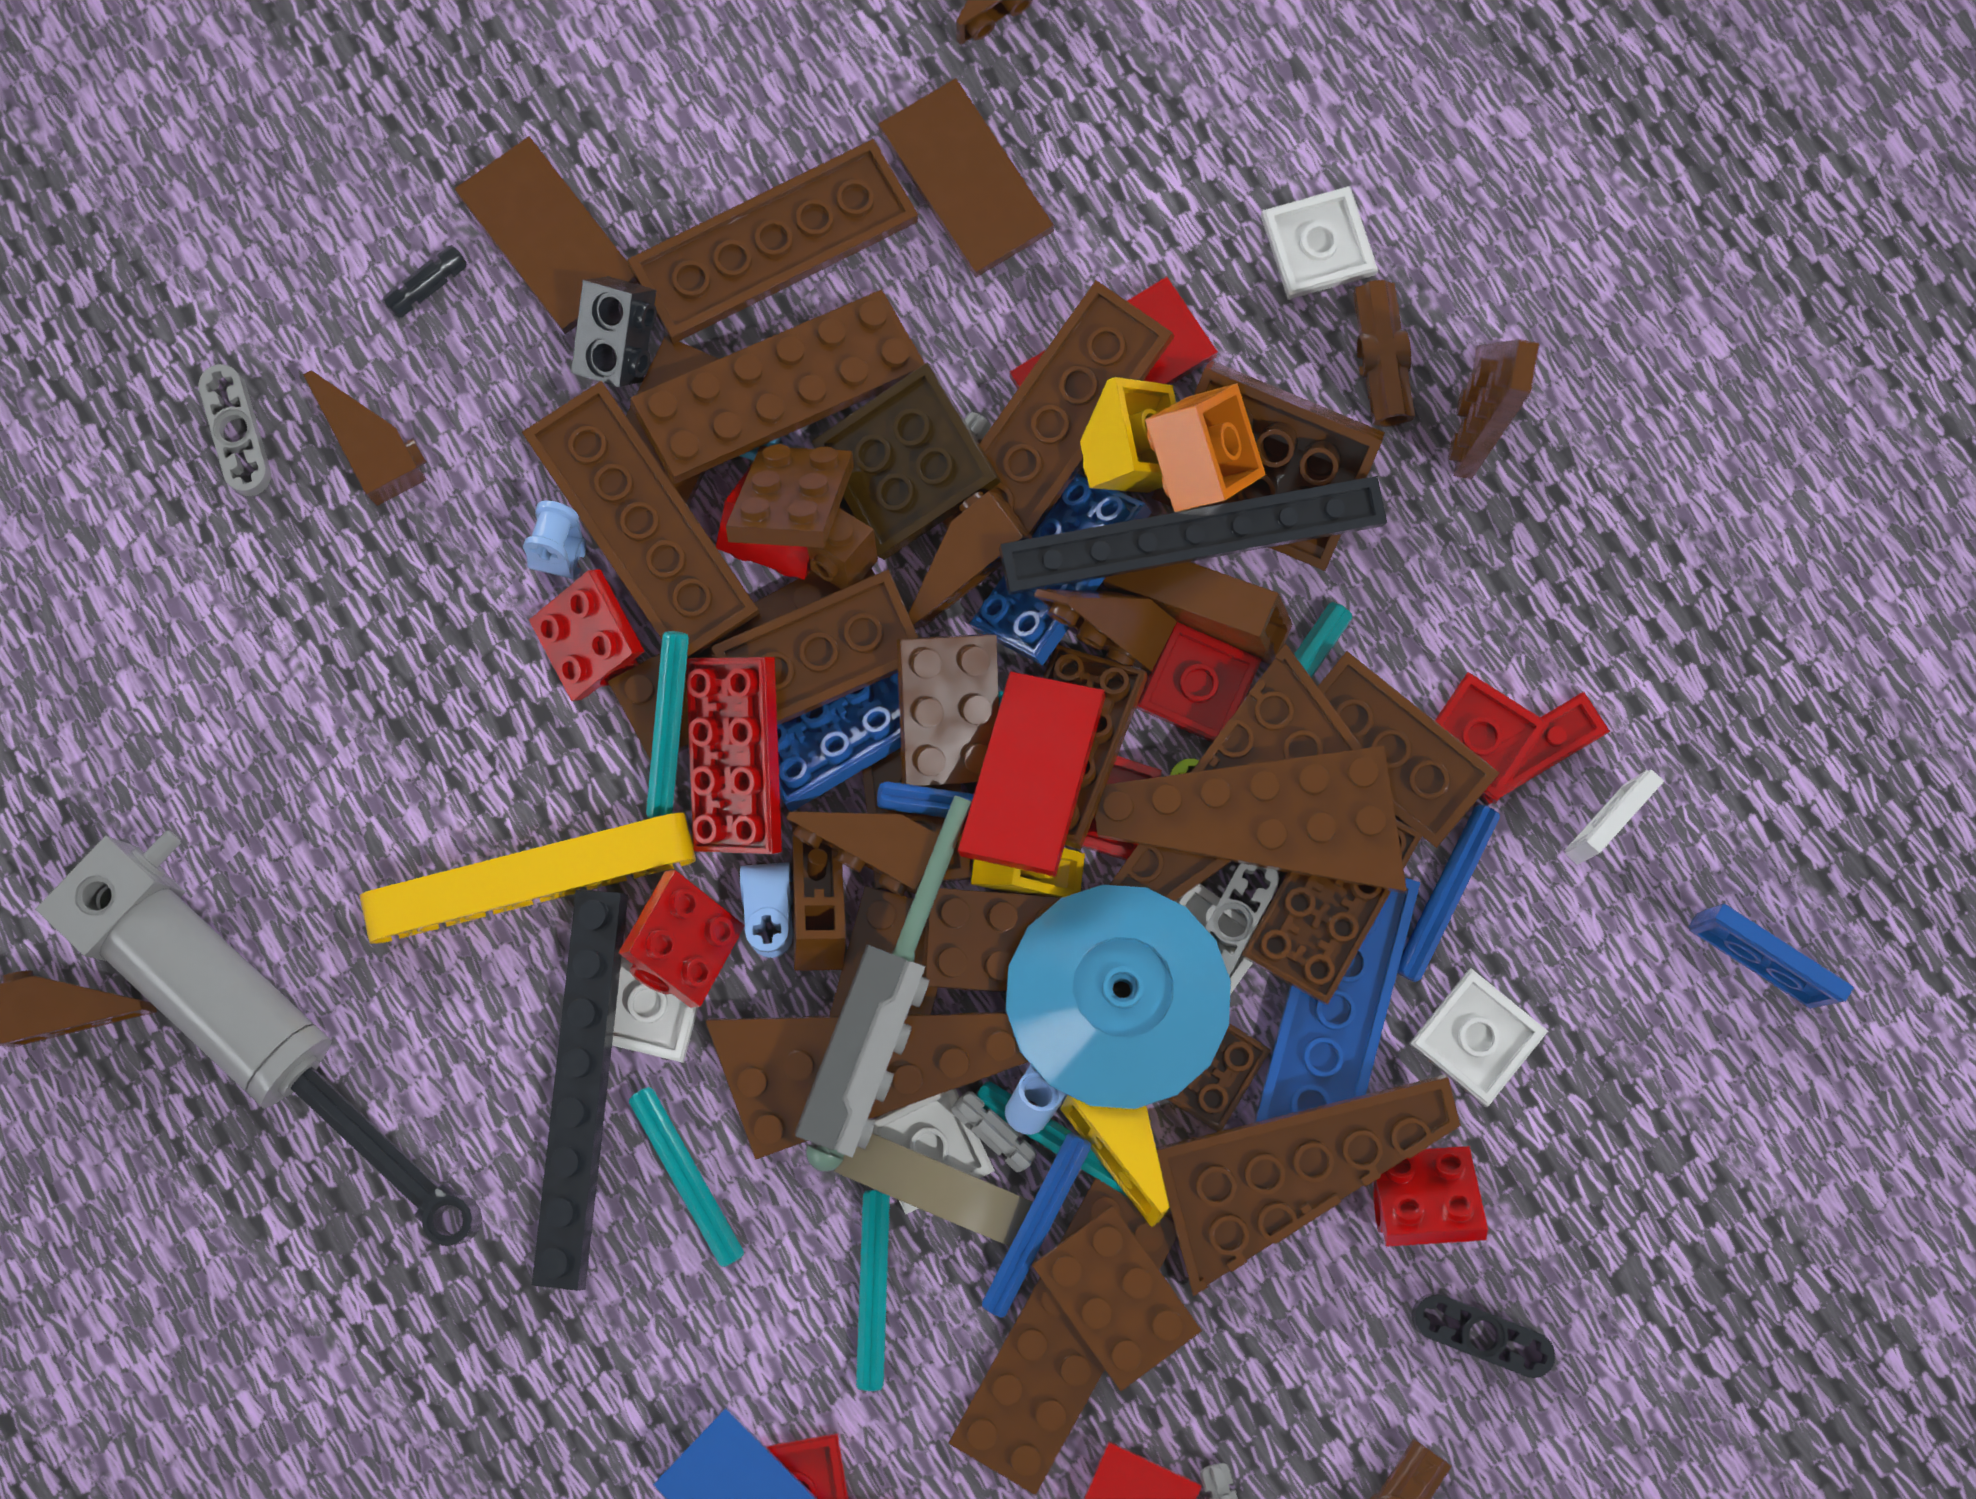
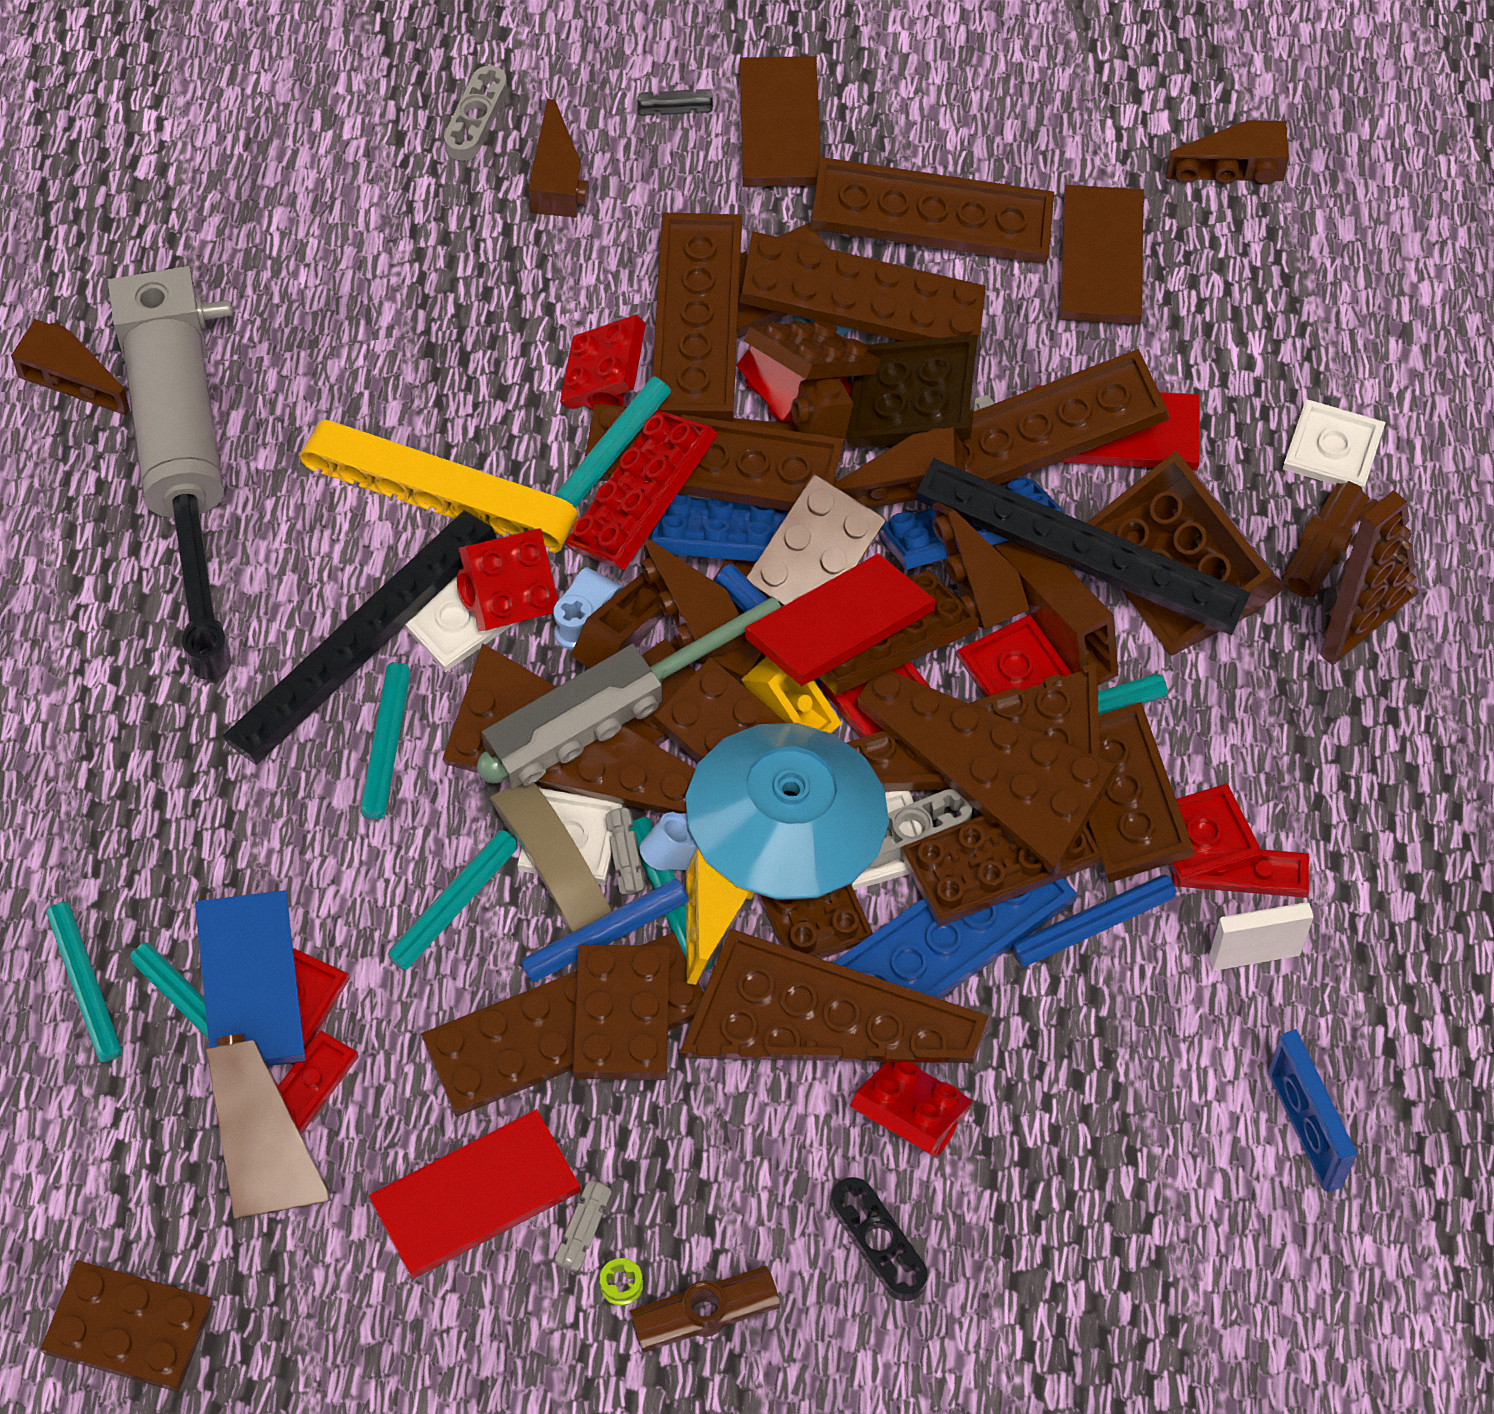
camera: 35 degrees right, 20 degrees down
light blue piece [523,500,586,580] -> none
black brick [571,276,657,387] -> none
yellow slope [1080,377,1176,493] -> none
orange brick [1145,383,1266,512] -> none
white tile [1409,968,1548,1107] -> none

